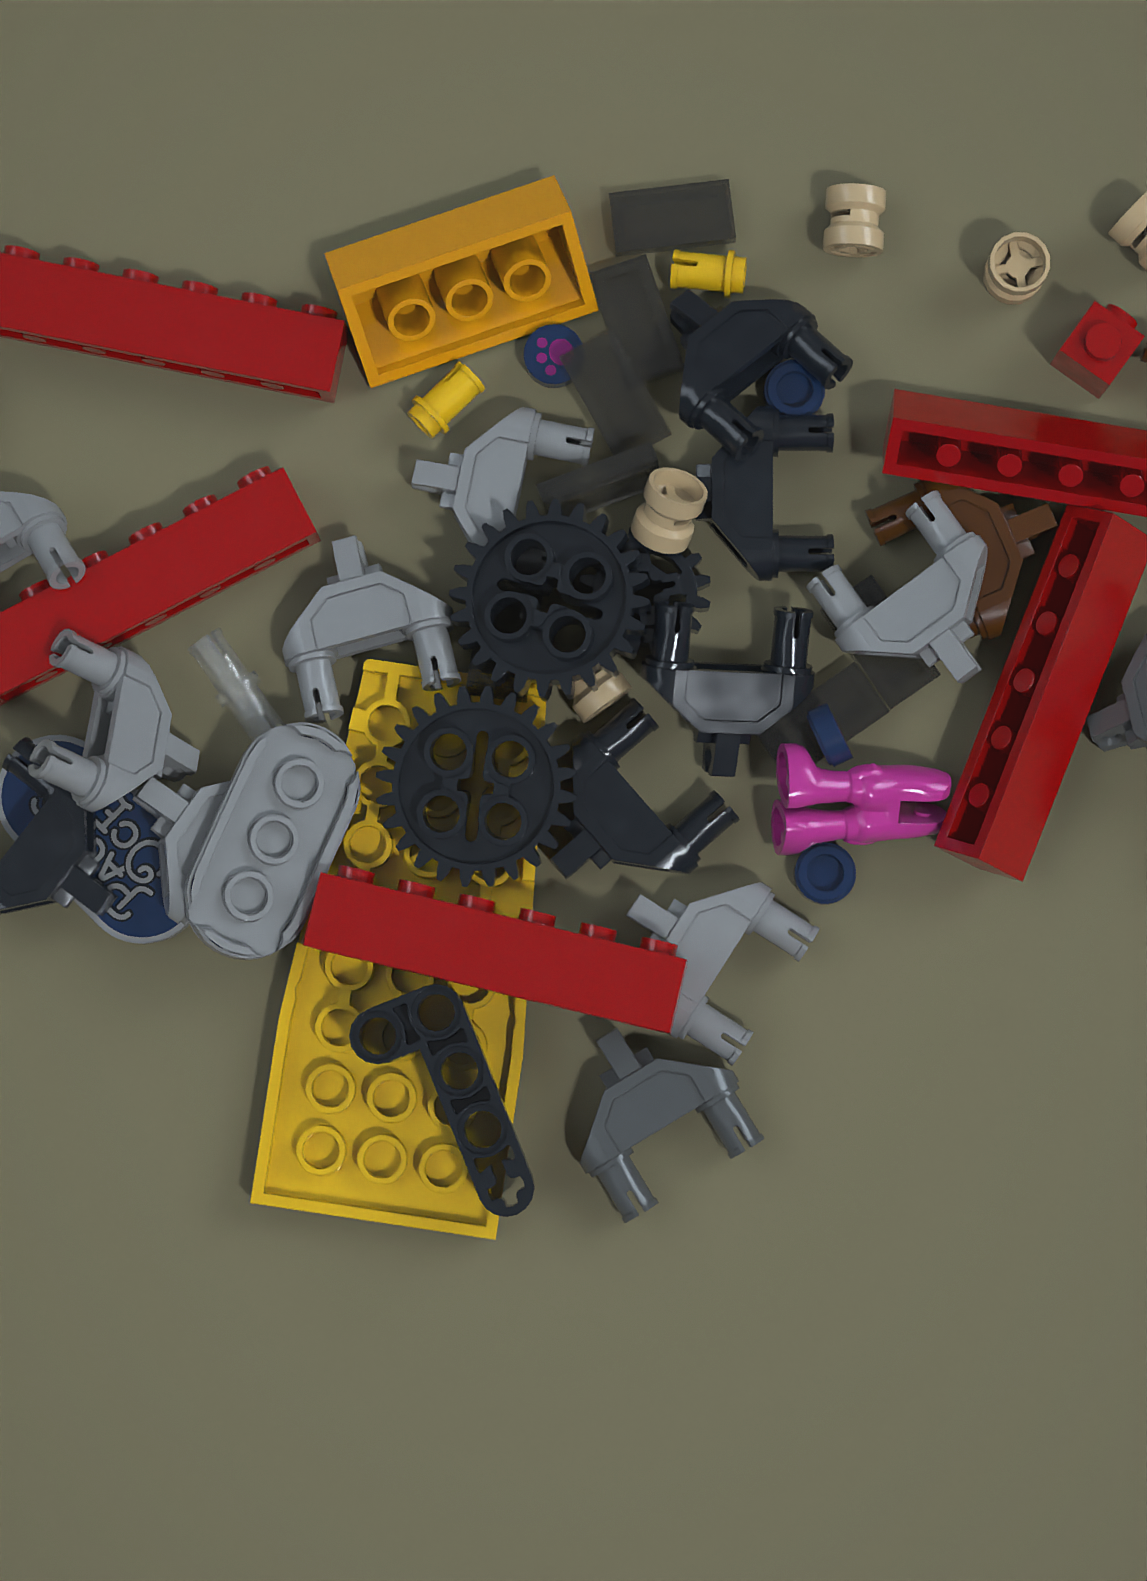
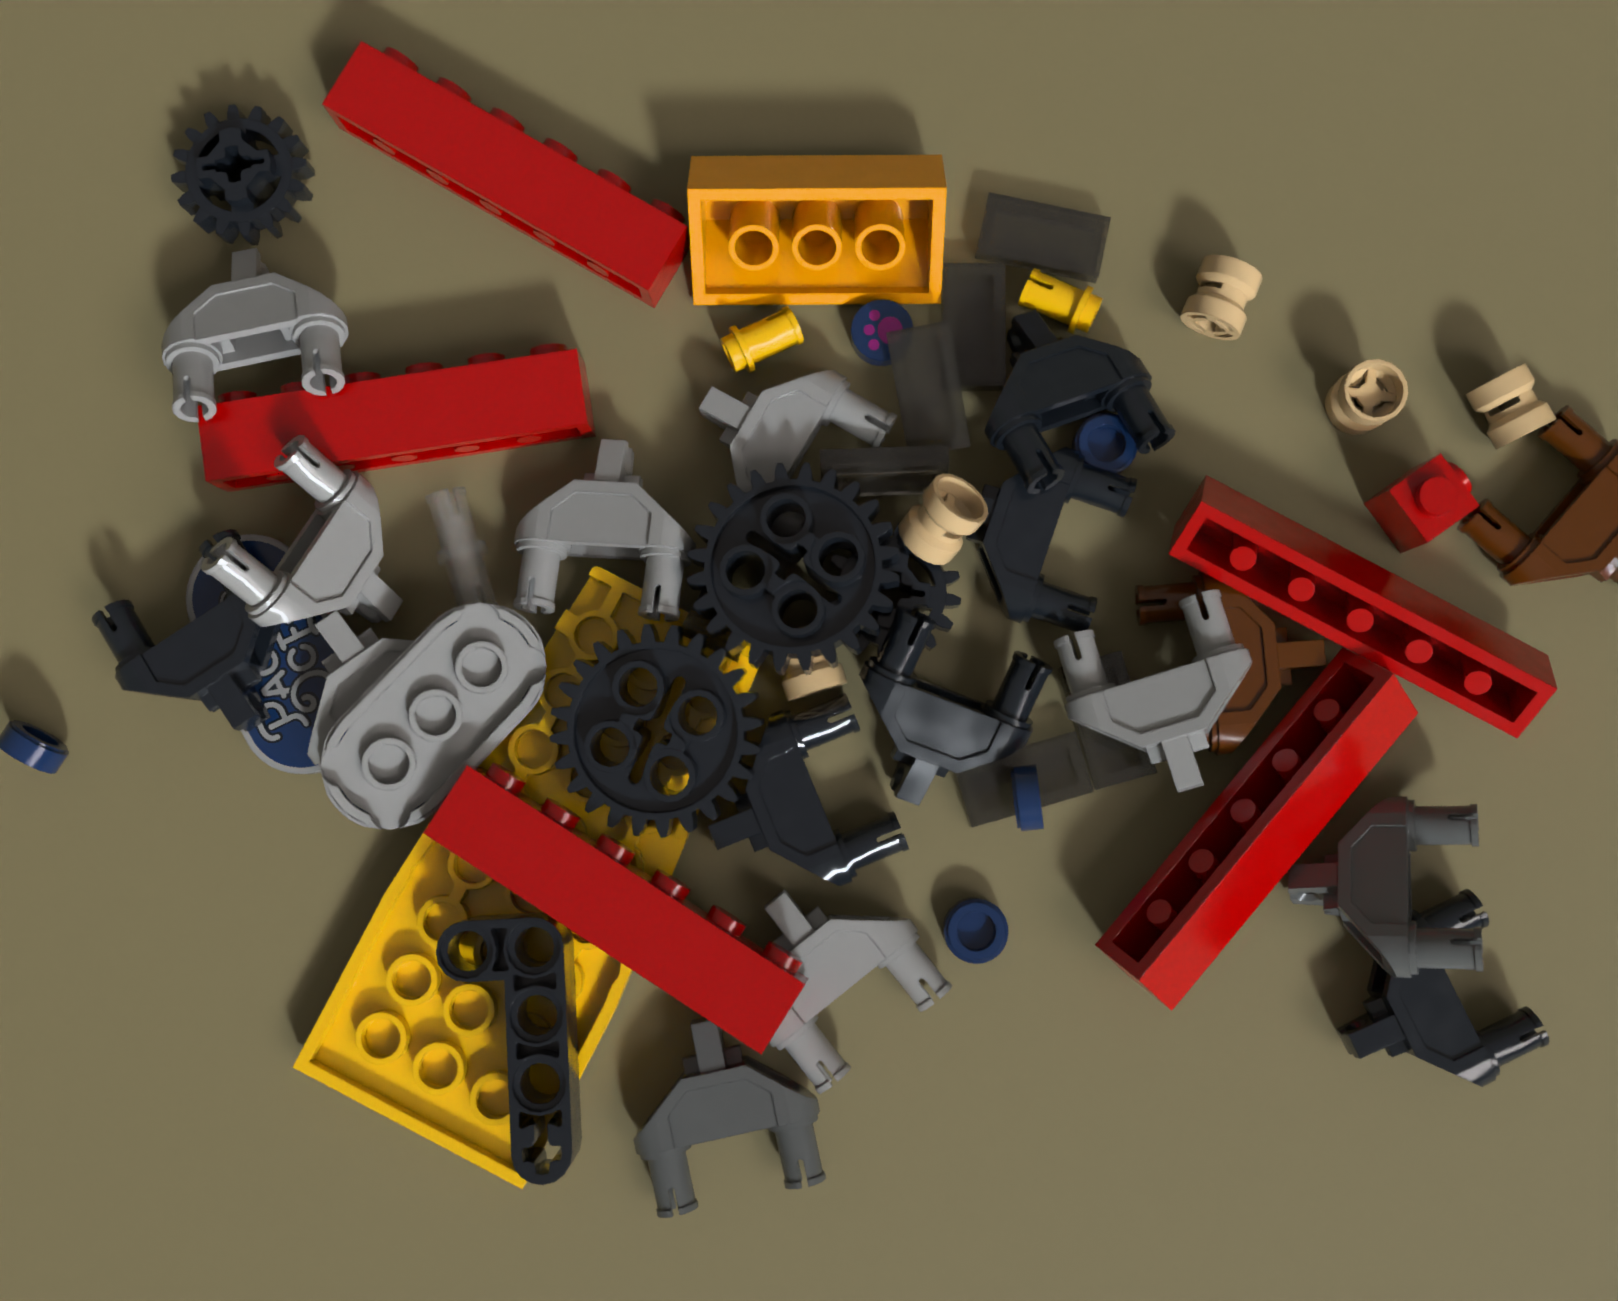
camera: 20 degrees right, 0 degrees up
dark pink piece [771,743,952,855] -> none

